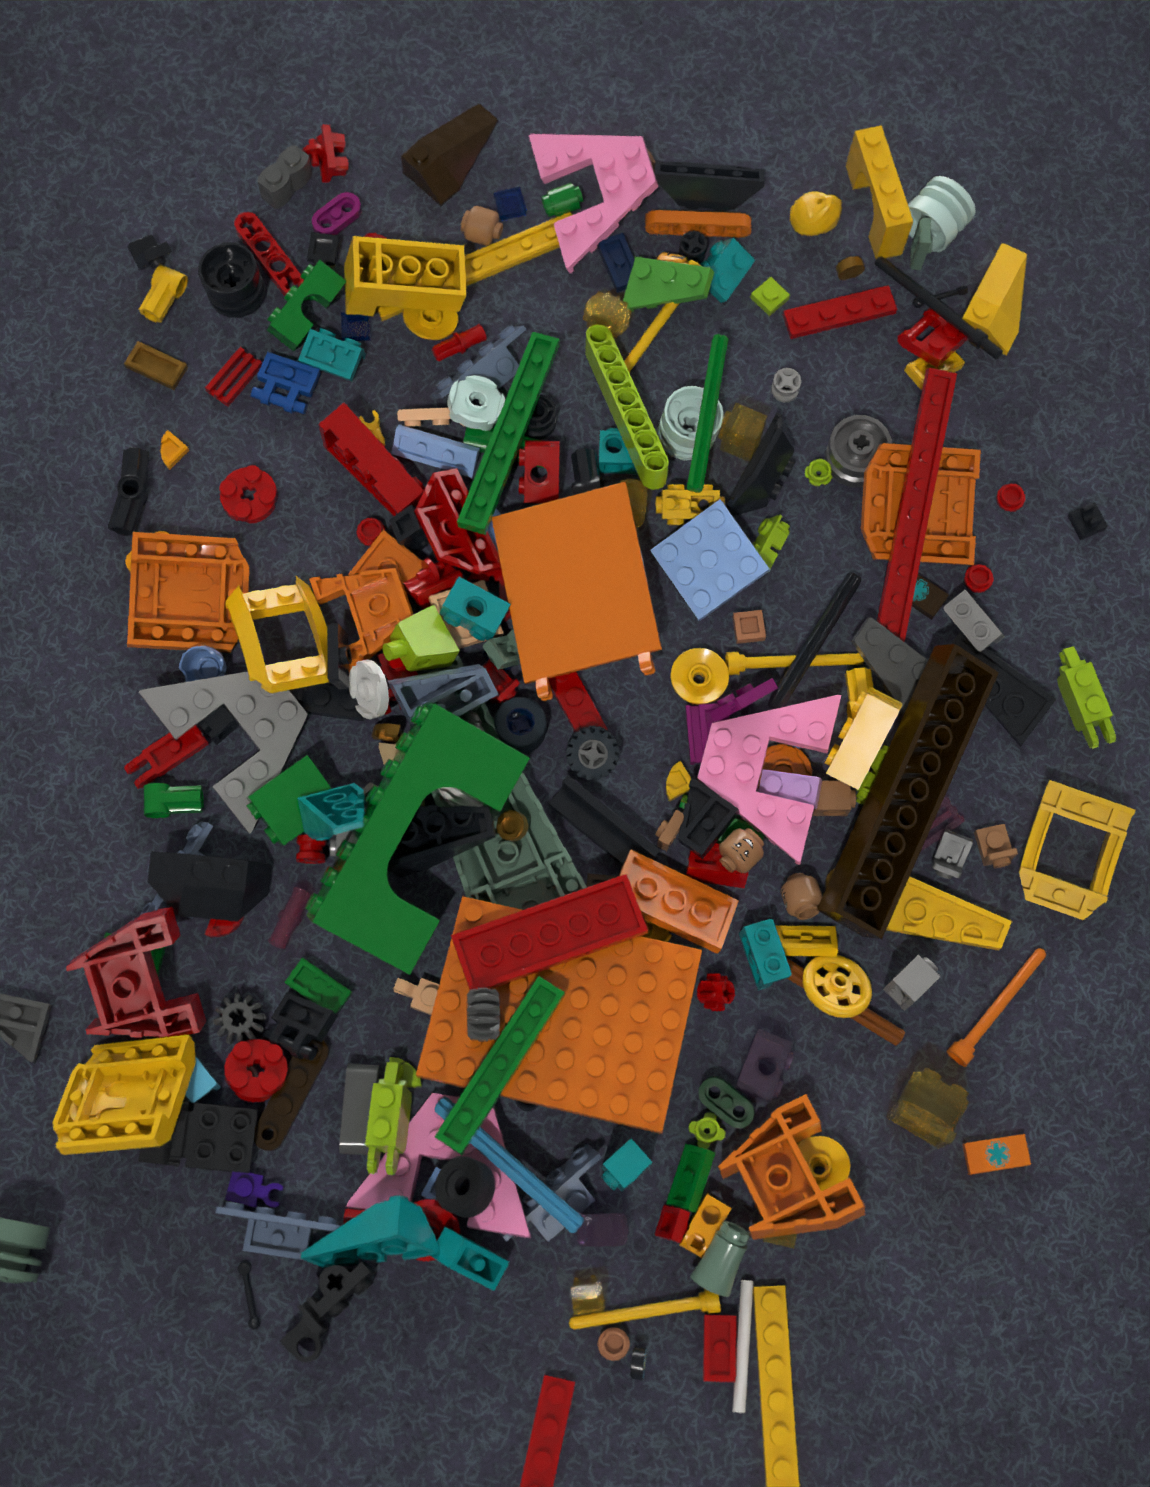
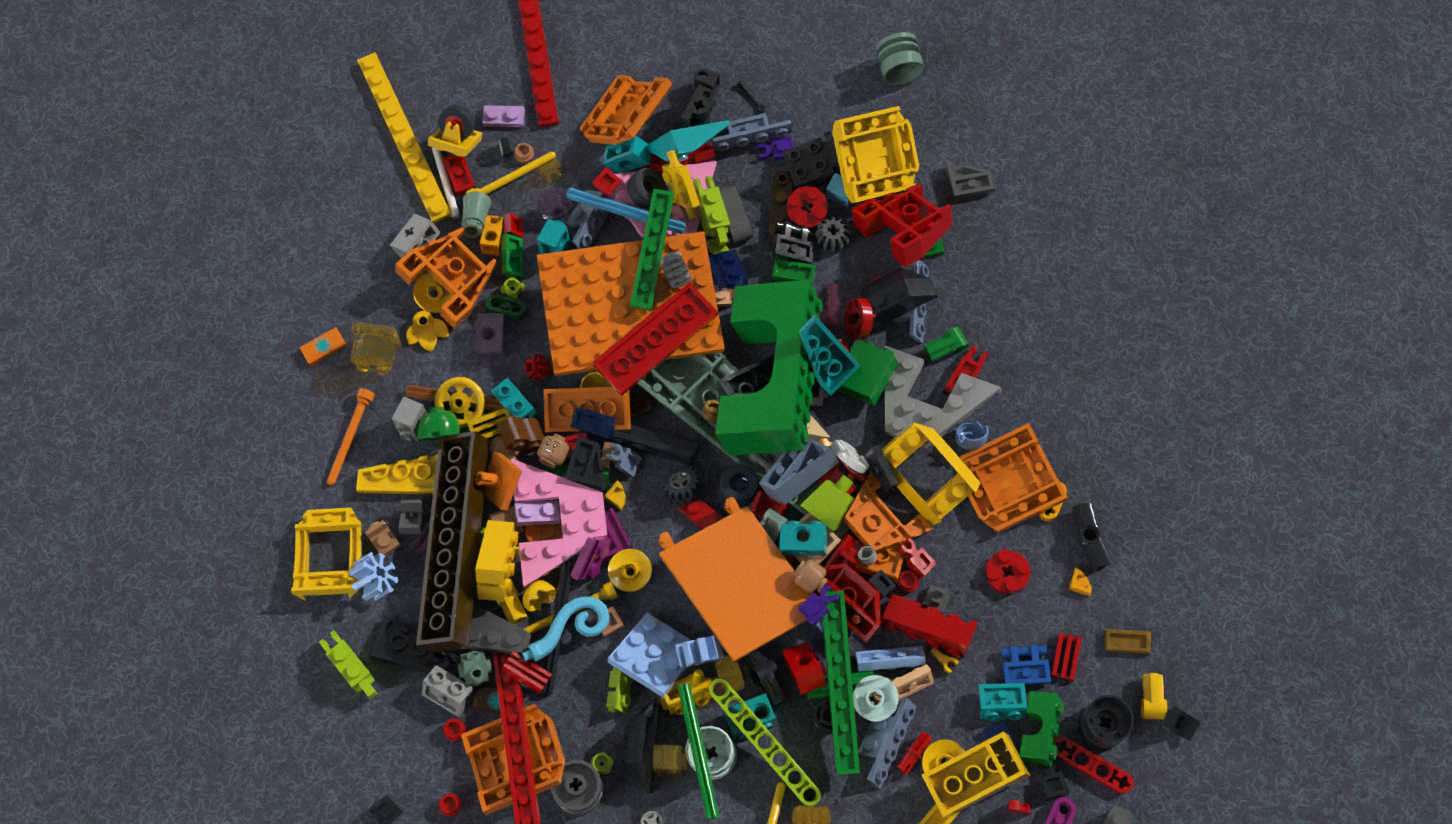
camera: 165 degrees right, 5 degrees down
none -> light blue gear [349,552,398,601]
none -> light grey brick [390,214,441,258]
none -> yellow plate [406,311,449,352]
none -> green cylinder [417,407,461,441]
none -> plate [428,105,482,157]
none -> sand green brick [458,651,492,686]
none -> orange tile [475,452,522,510]
none -> lavender plate [482,105,525,127]
none -> reddish brown brick [497,417,544,453]
none -> red tile [501,651,552,694]
none -> medium azure plant [522,597,609,662]
none -> yellow hair [523,580,557,612]
none -> clear blue plate [570,407,617,439]
none -> orange wedge [579,75,672,145]
none -> red plate [592,168,622,197]
none -> sand blue plate [606,444,642,477]
none -> yellow plate [662,150,700,219]
none -> light blue gear [675,635,725,668]
none -> clear blue plate [708,250,748,291]
none -> medium nougat head [793,559,827,593]
none -> dark purple plate [797,585,839,626]
none -> red piece [844,298,876,341]
none -> light grey hinge [858,546,877,565]
none -> plate [897,538,936,579]
none -> dark grey tile [922,585,951,615]

